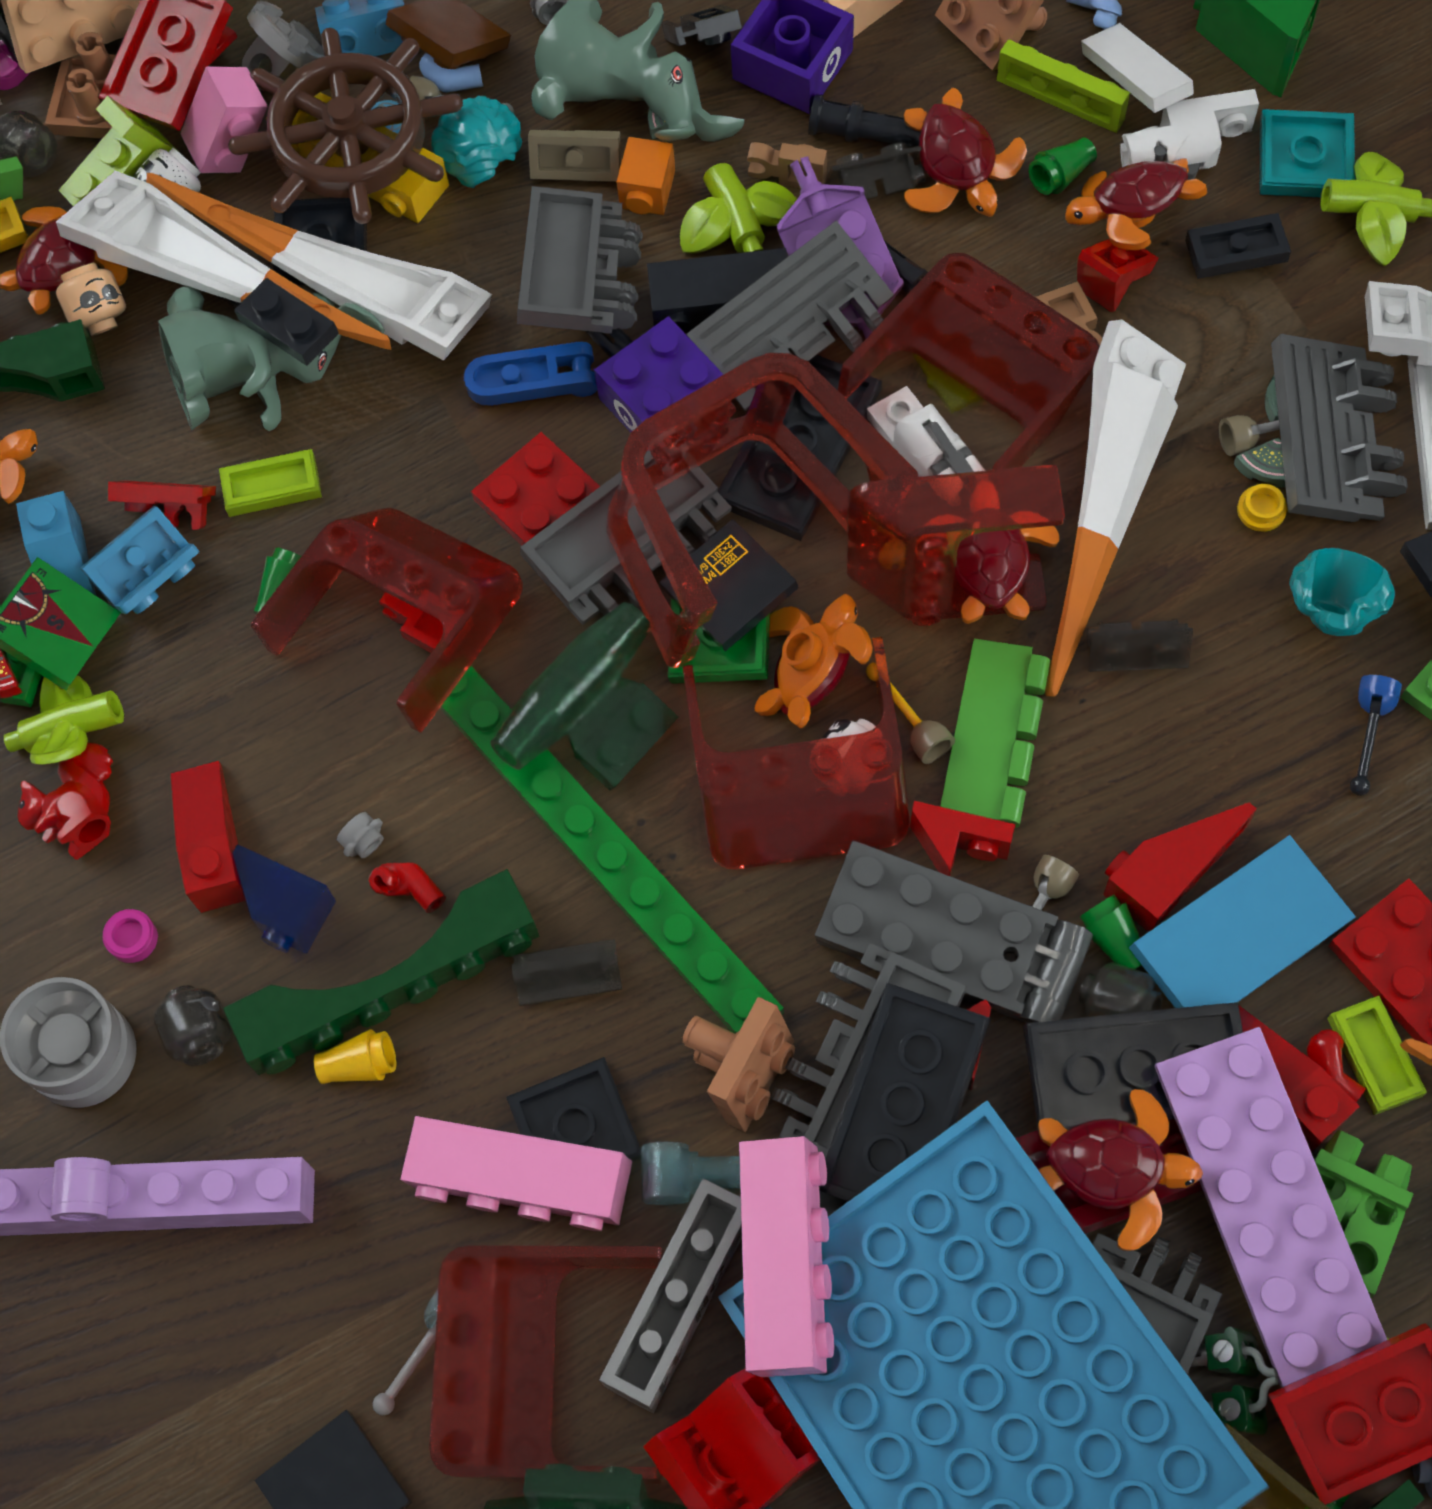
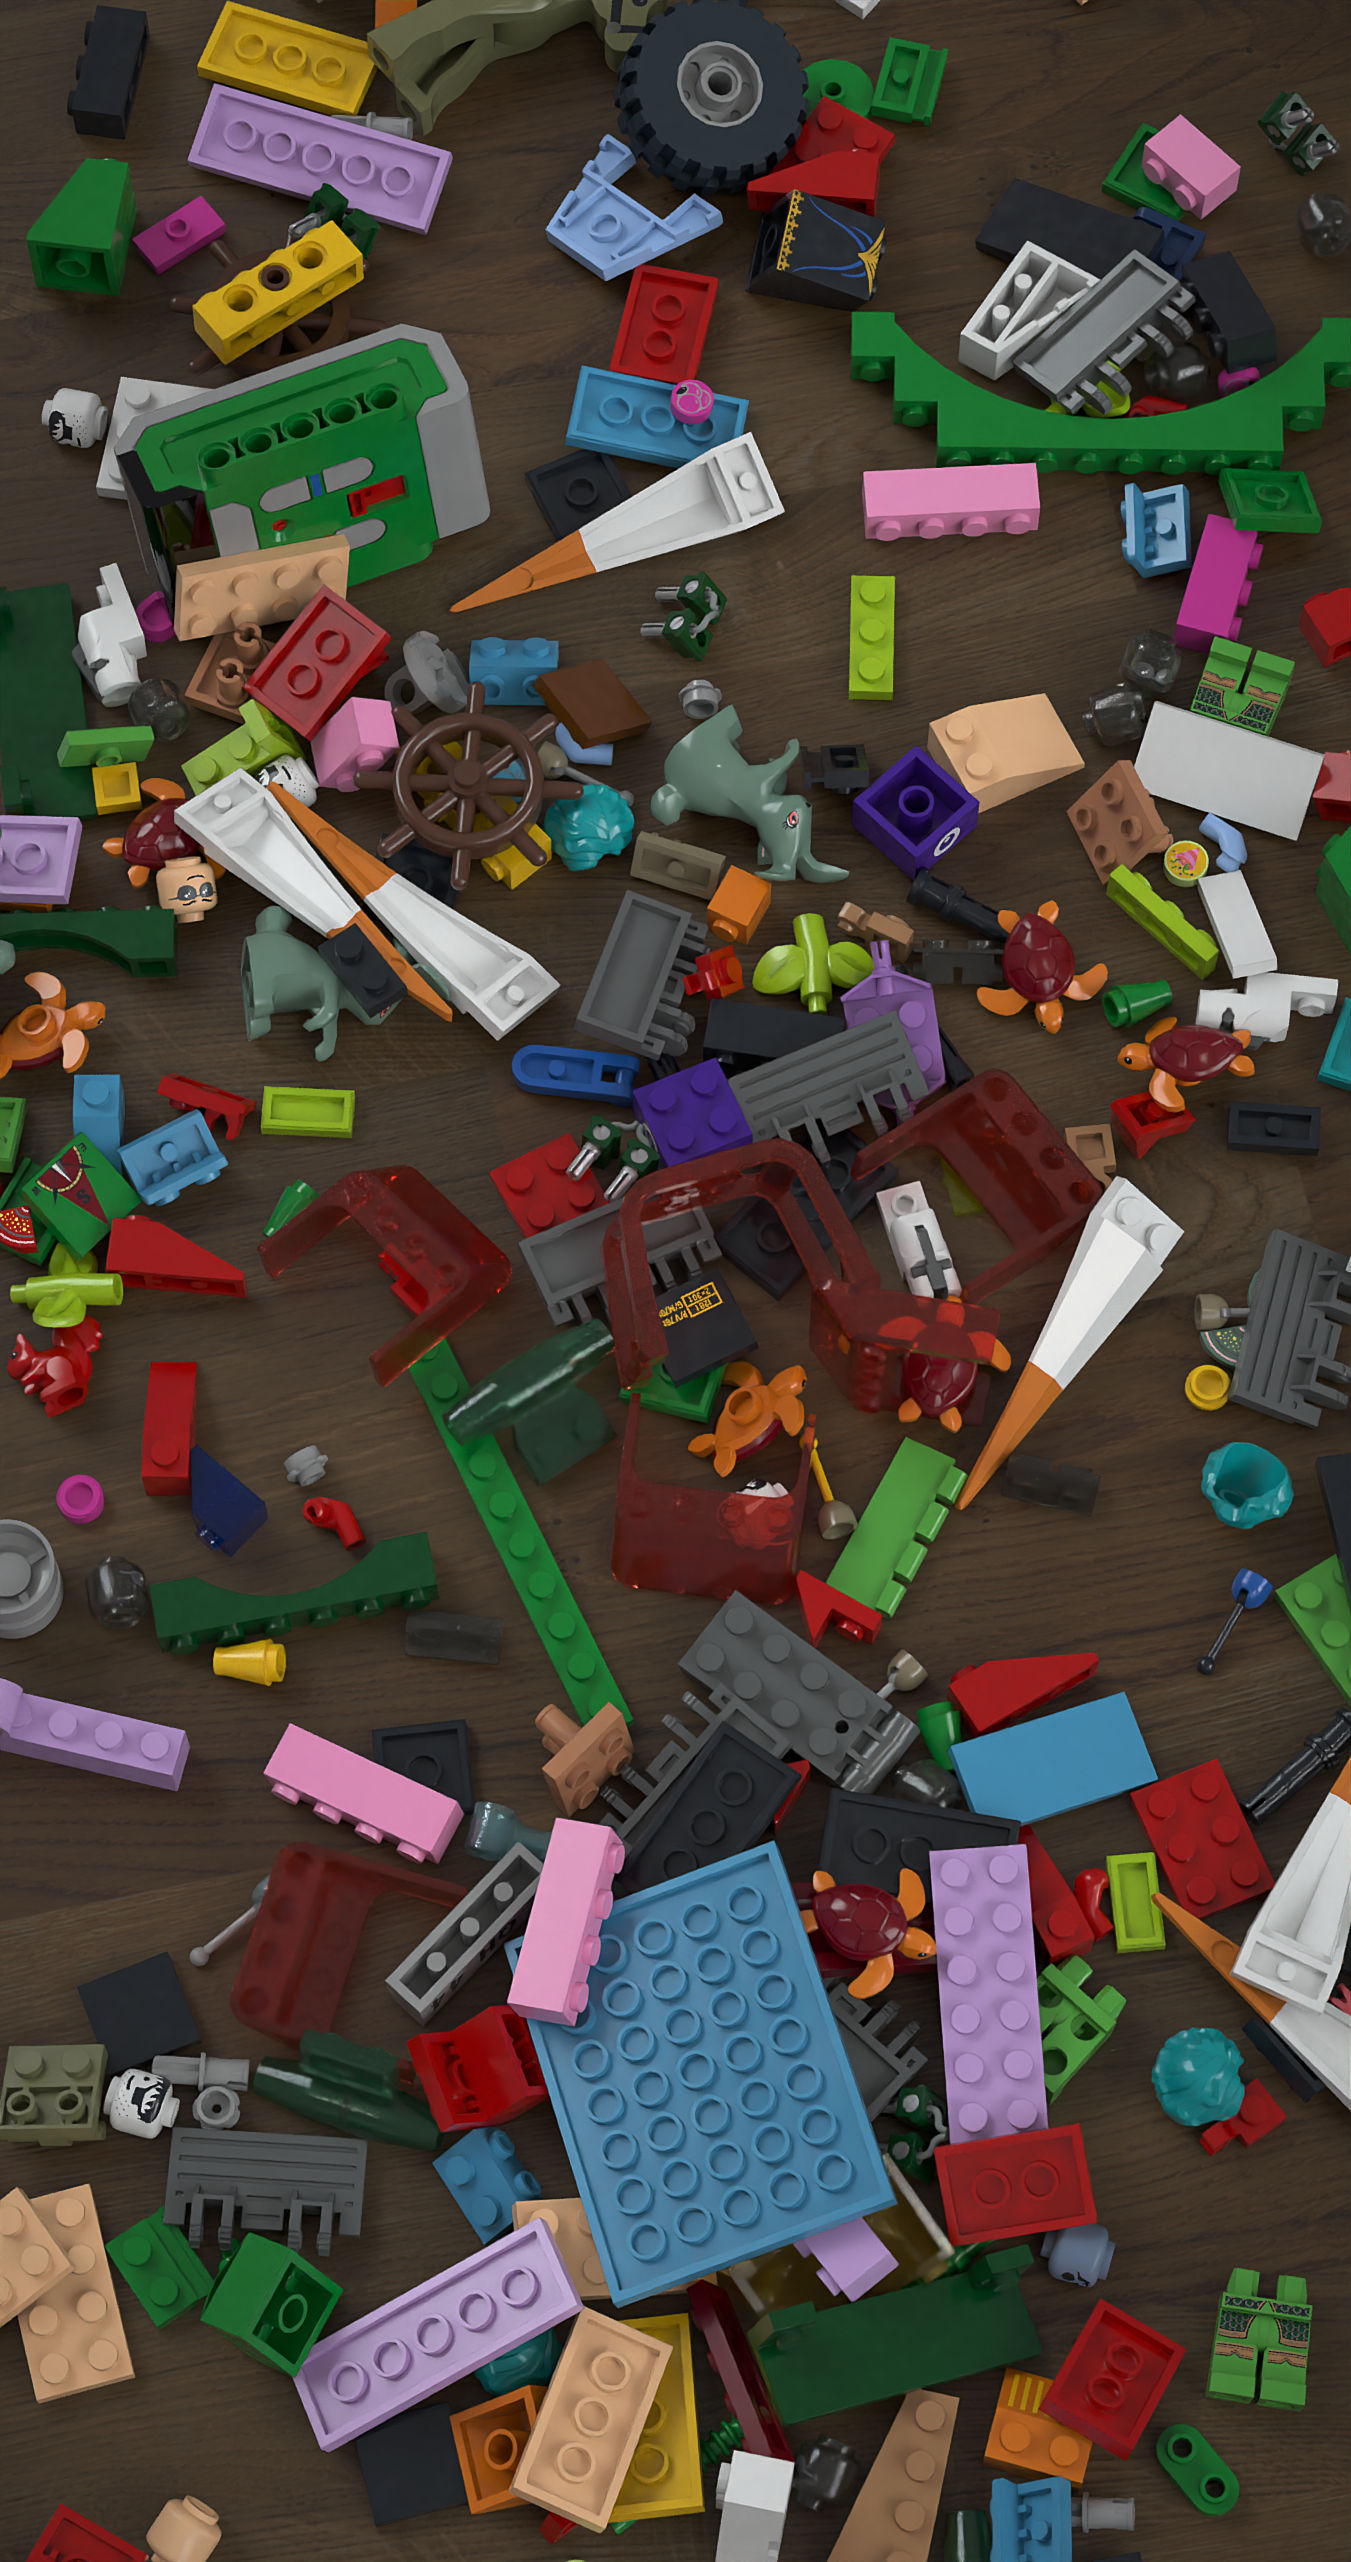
camera: 10 degrees right, 0 degrees up
none -> red slope [106,1215,247,1298]
none -> piece [566,1115,659,1203]
none -> red plate [682,945,745,1001]
none -> tile [1163,841,1209,887]

